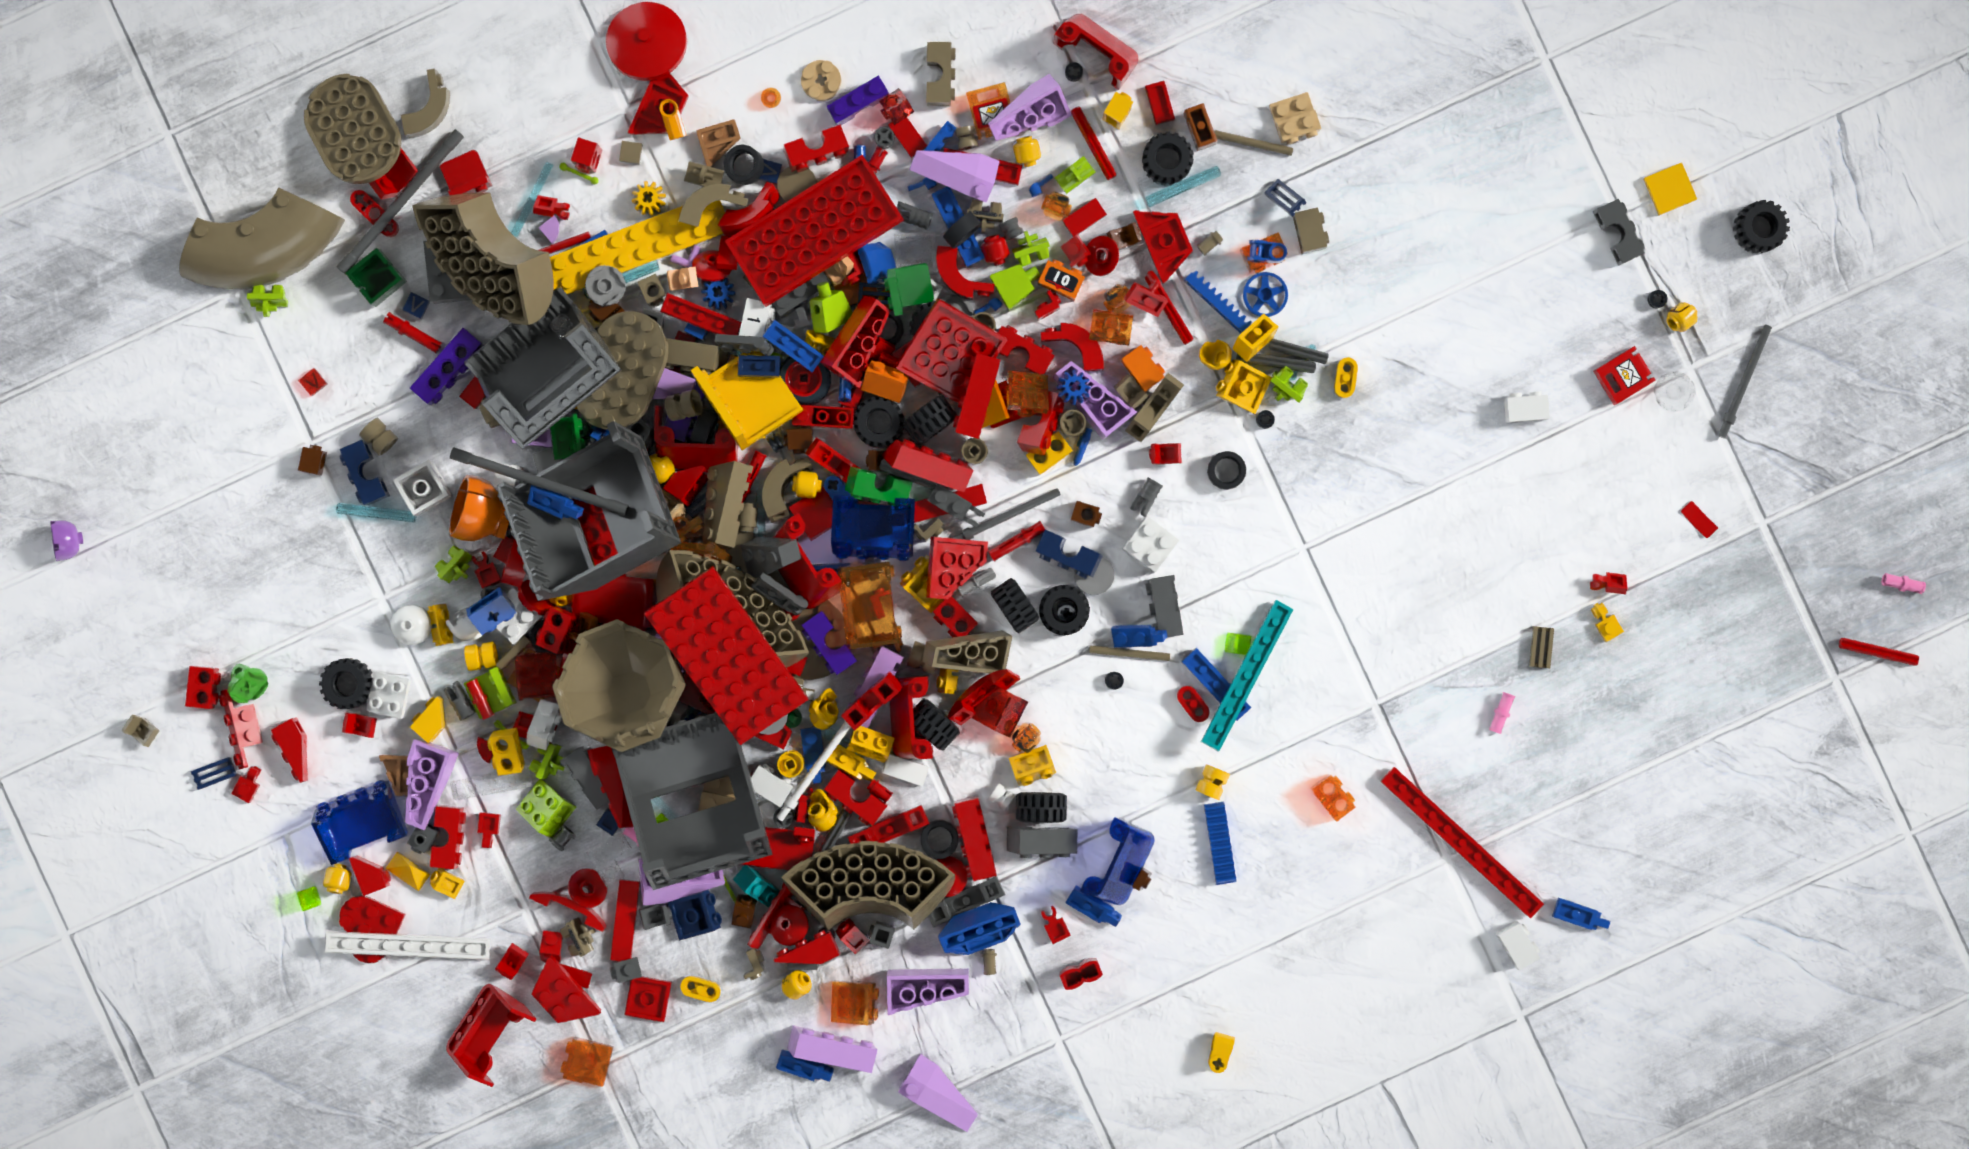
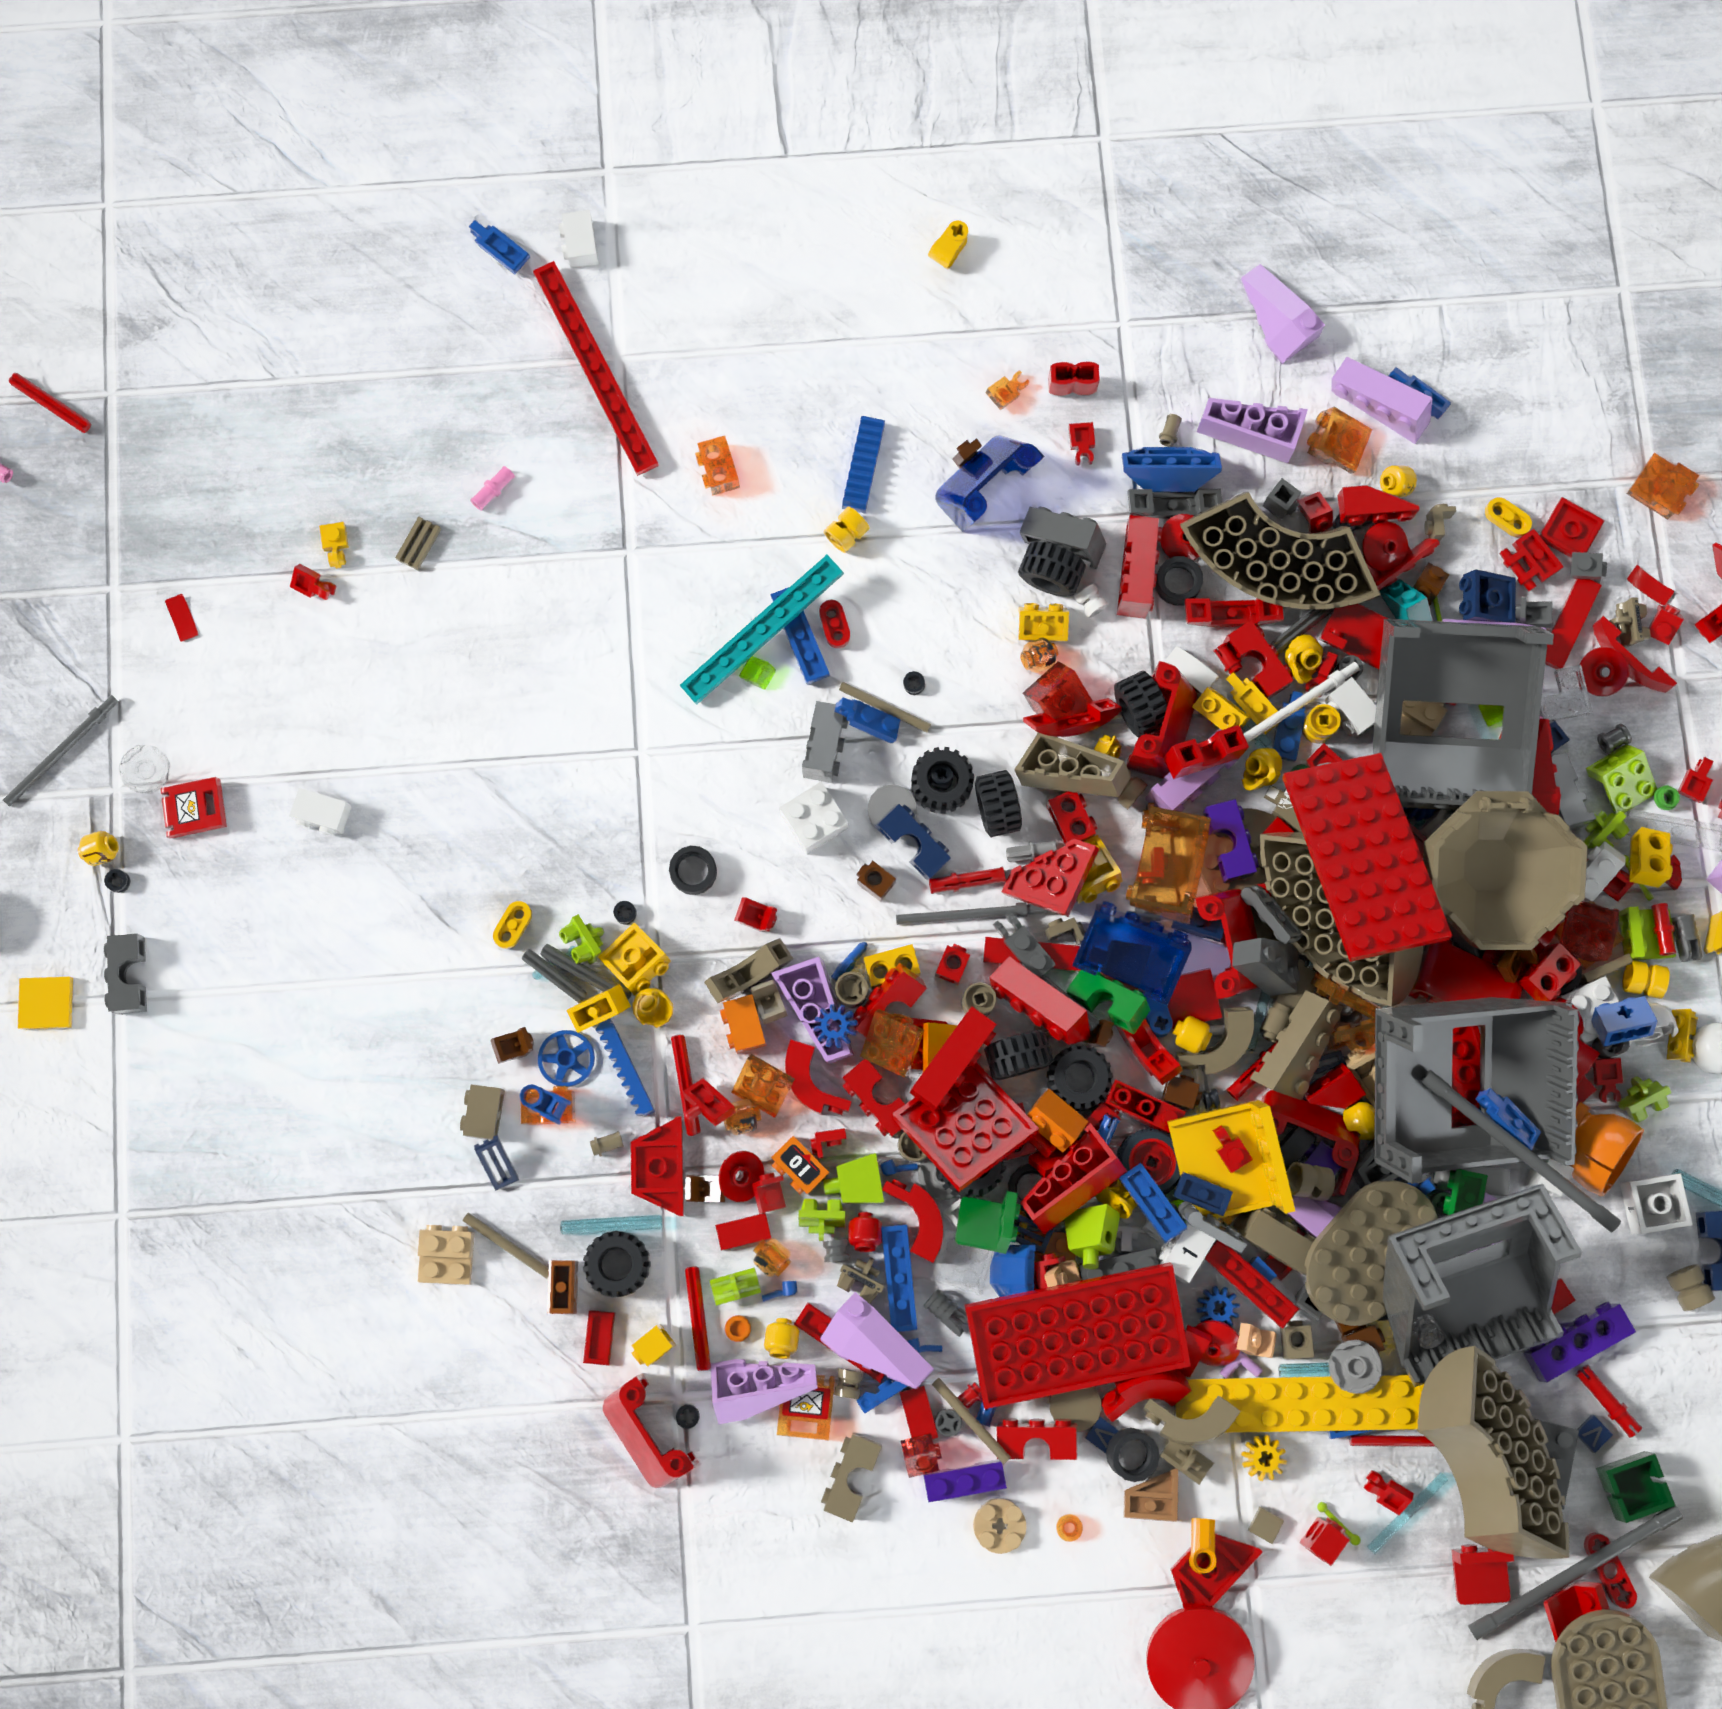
camera: 160 degrees left, 10 degrees down
red wing [531,954,602,1023] -> none
lavender tile [539,215,559,244] -> none
black tyre [943,212,982,249] -> none
blue hinge [1065,885,1122,927] -> none
dark grey hinge [1130,477,1163,517] -> none
none -> reddish brown bracket [490,1027,534,1064]
none -> orange tile [725,1315,751,1342]
none -> dark tan bar [932,1378,1011,1465]
none -> red brick [935,944,970,986]
none -> clear orange plate [985,370,1030,411]
none -> red plate [1212,1125,1253,1173]
none -> red plate [1499,529,1564,592]
none -> bright green plate [1654,785,1680,810]

